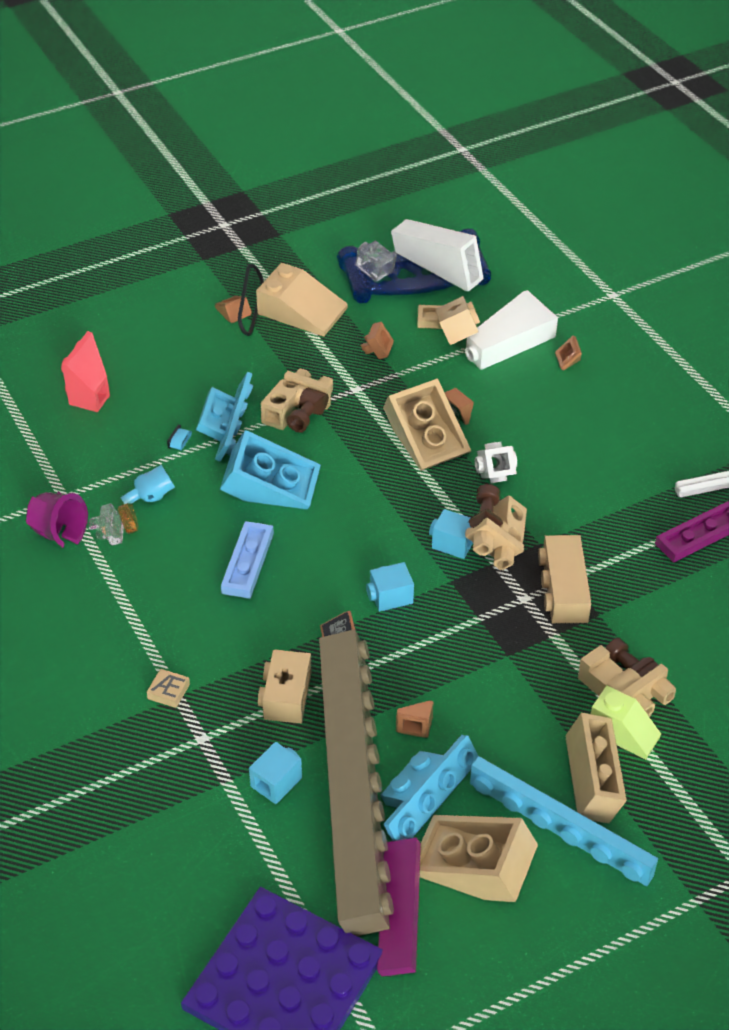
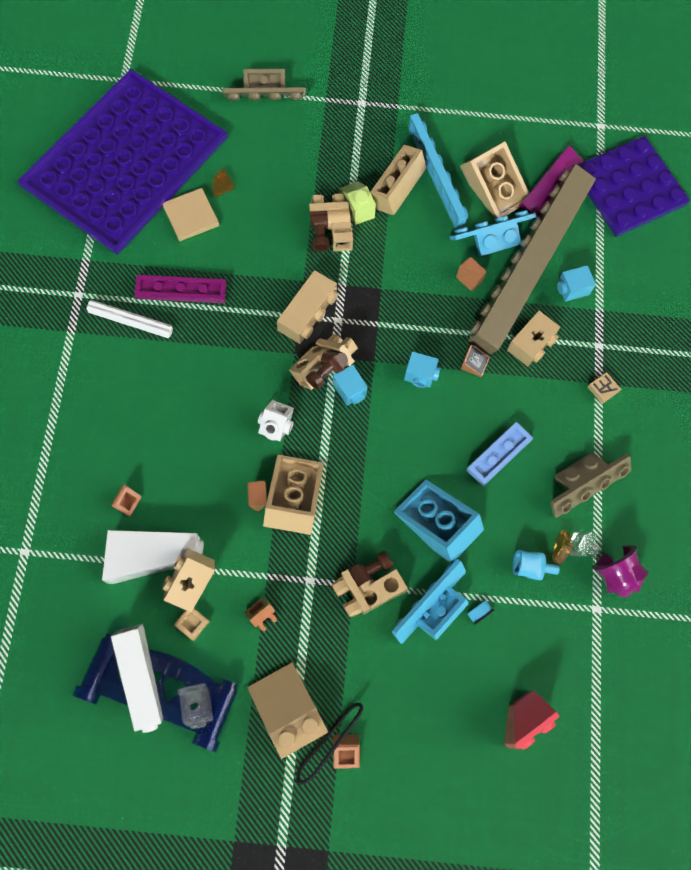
camera: 150 degrees left, 25 degrees up
none -> dark tan bracket [551,452,631,518]

